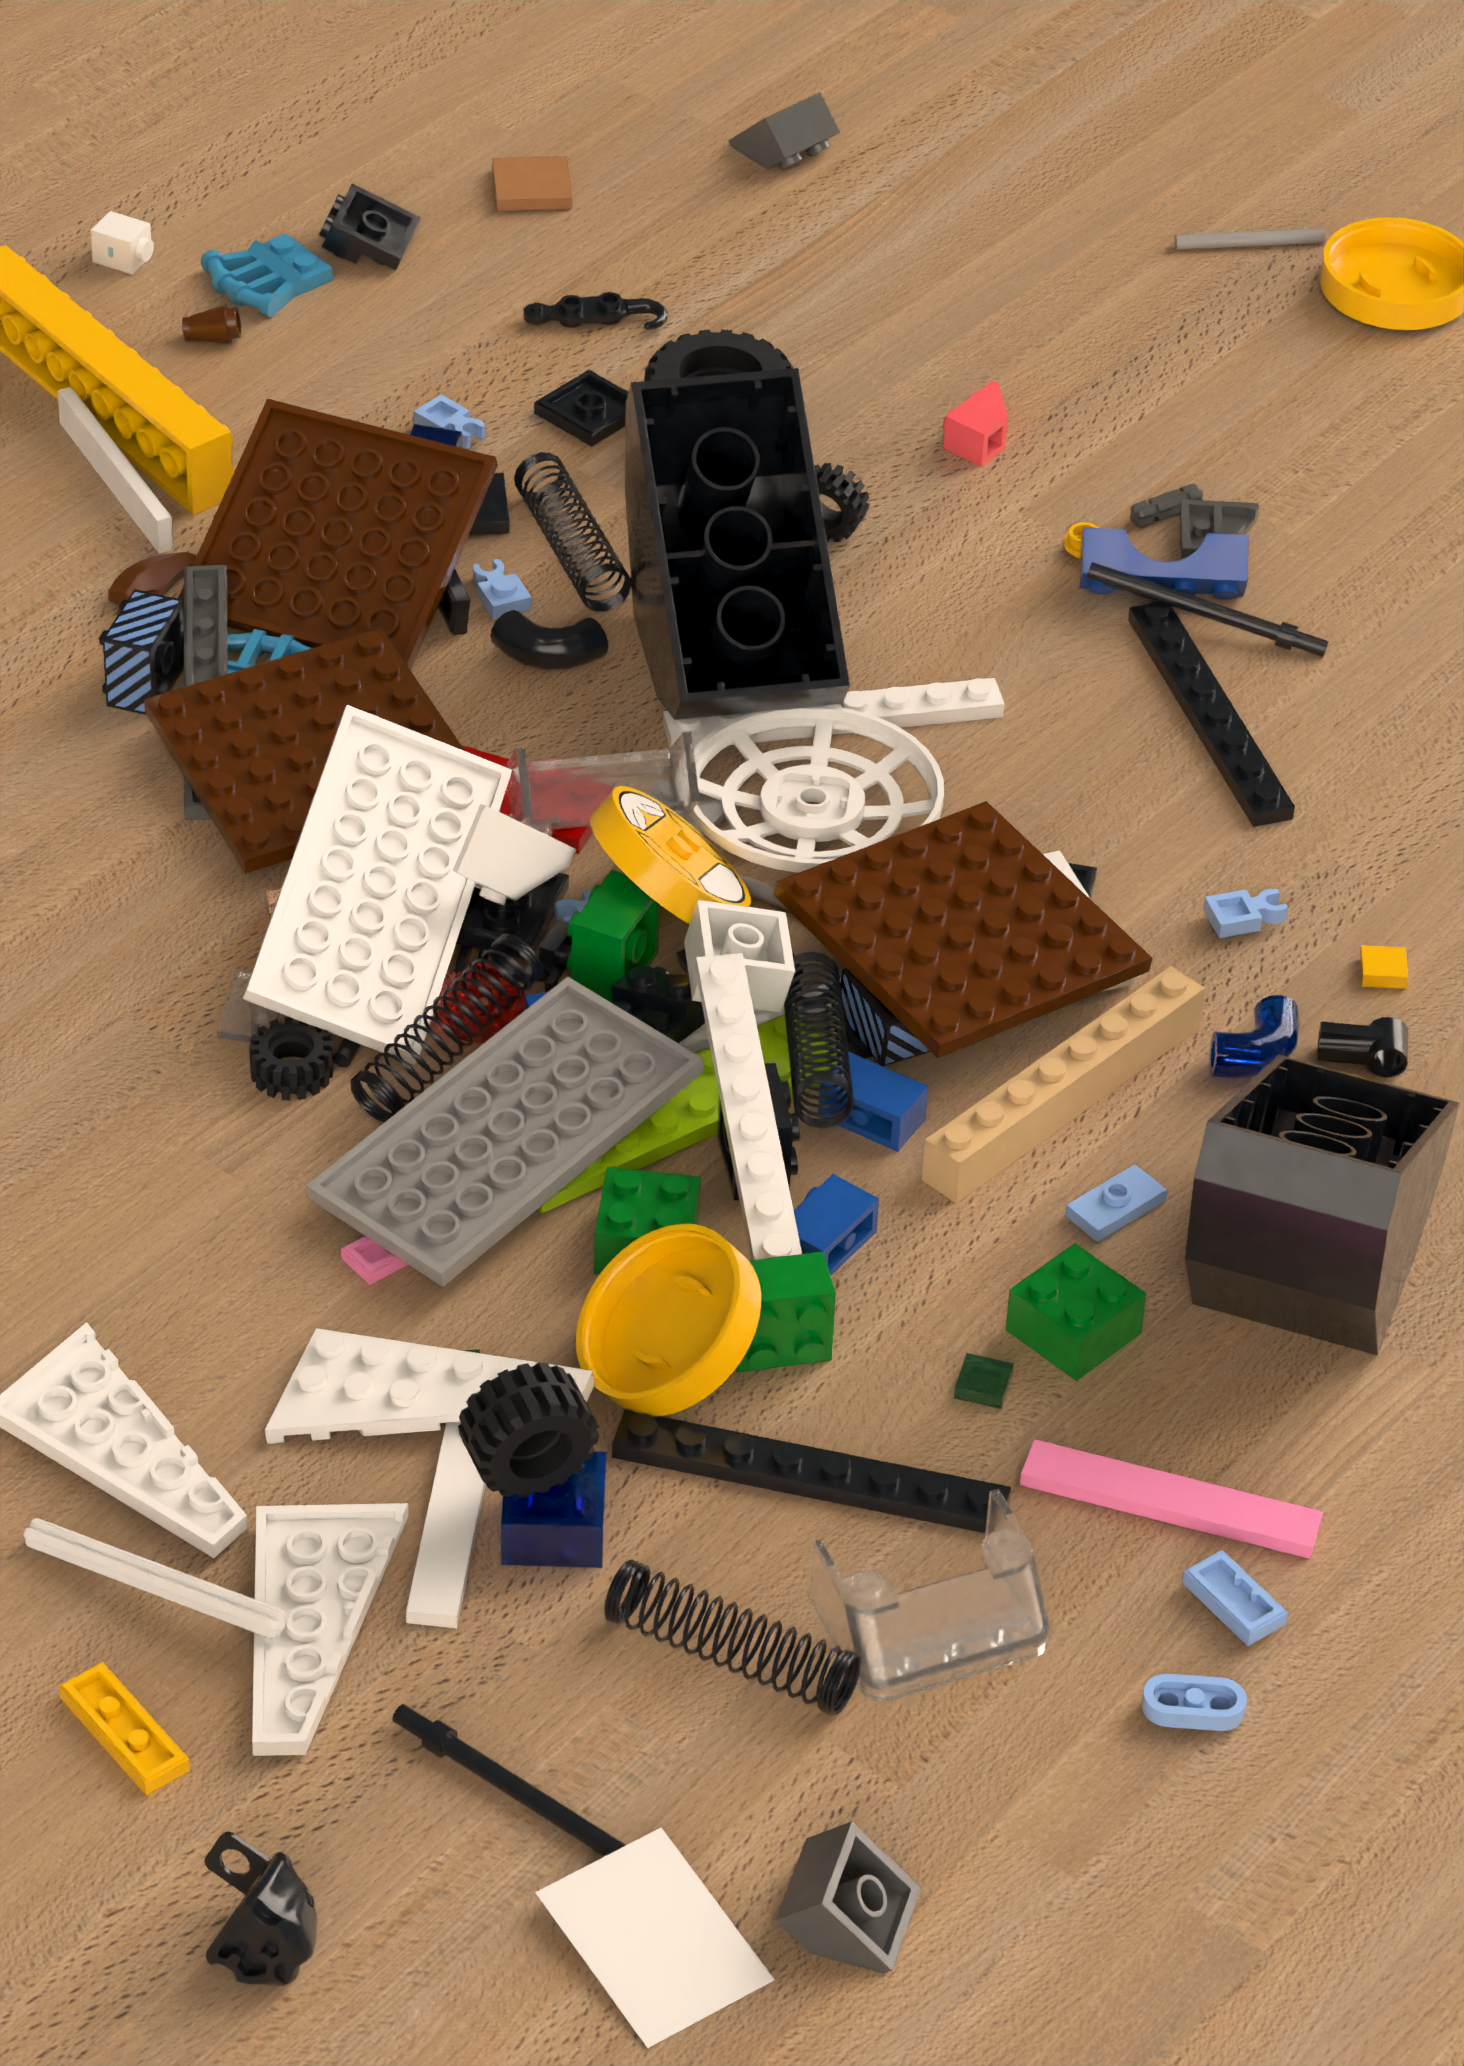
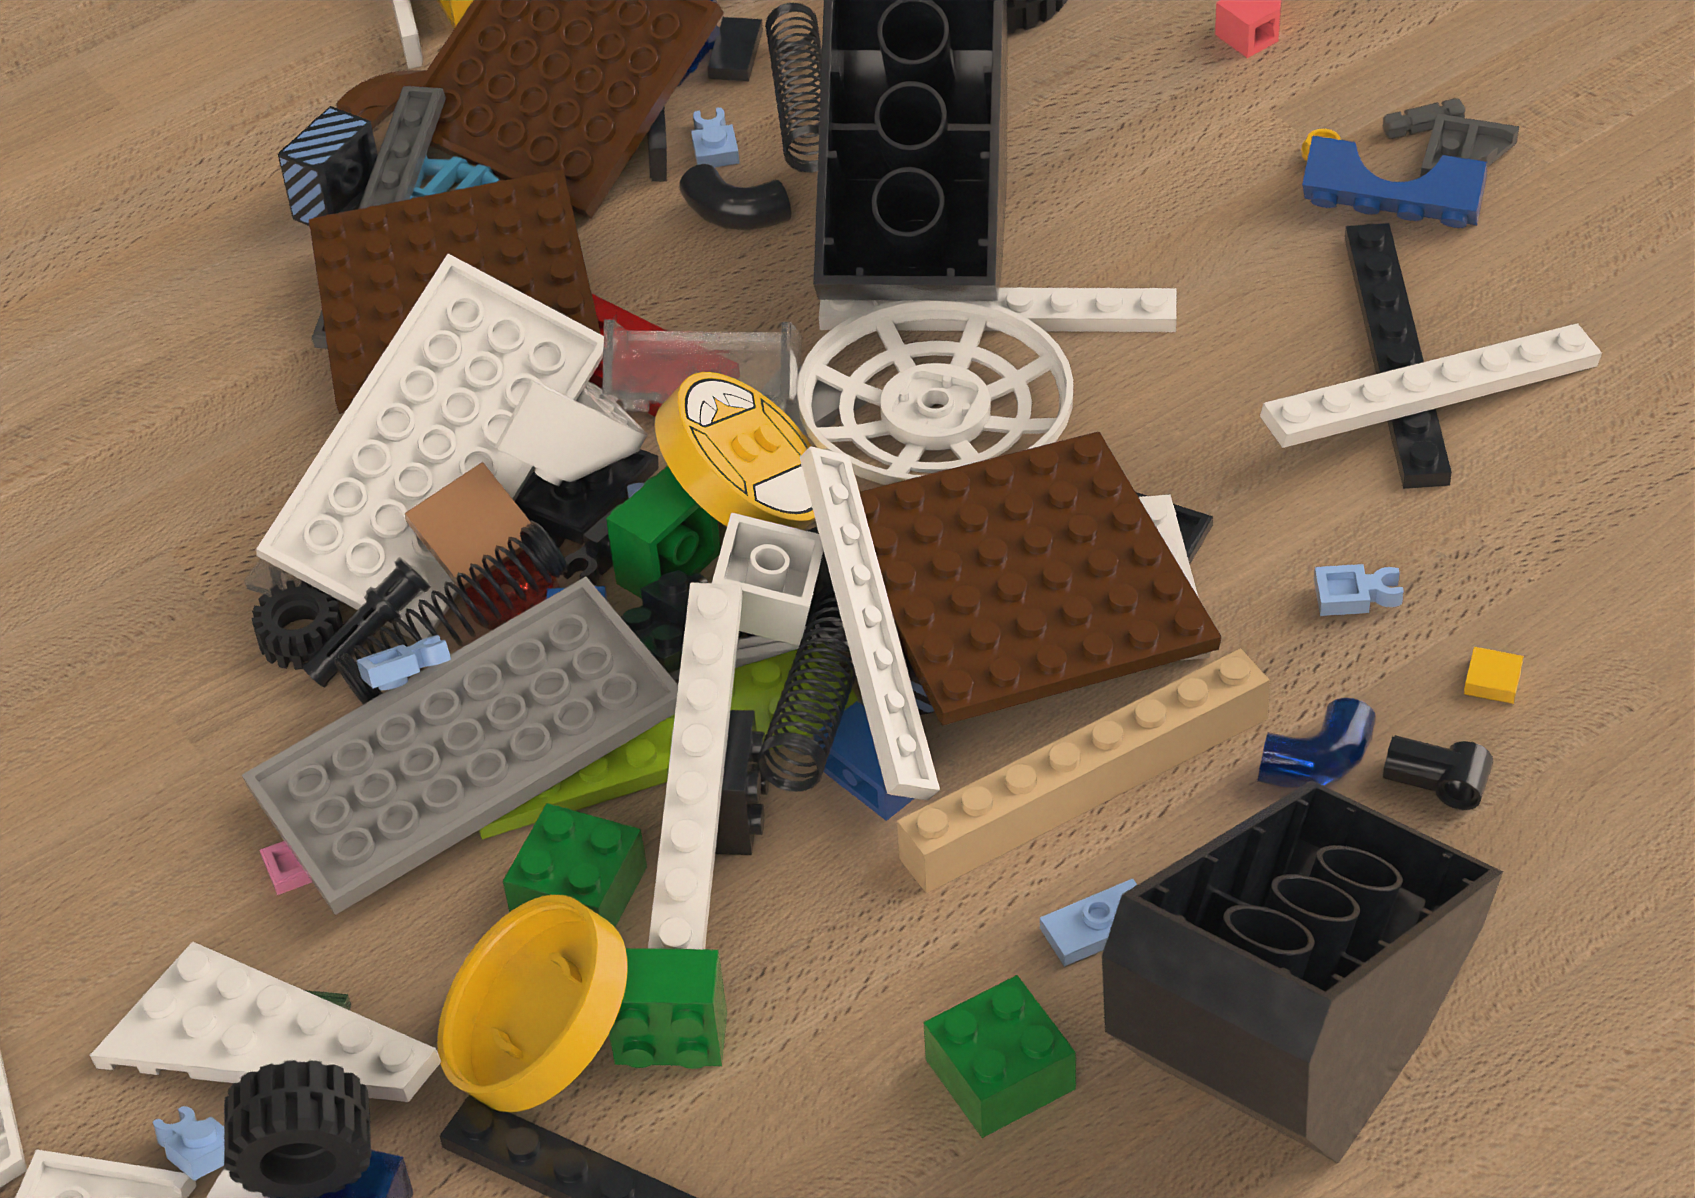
camera: 20 degrees right, 5 degrees up
blue brick [793,1174,879,1275] -> none
black tyre [815,463,870,543] -> none
clear green tile [954,1353,1014,1409] -> none
black bar [1087,562,1329,657] -> none
none -> light blue plate [153,1106,224,1181]
none -> black pin [302,557,431,688]
none -> light blue plate [356,635,451,690]
none -> medium nougat tile [405,462,531,590]
none -> white plate [799,446,940,800]
none -> white plate [1260,323,1602,448]

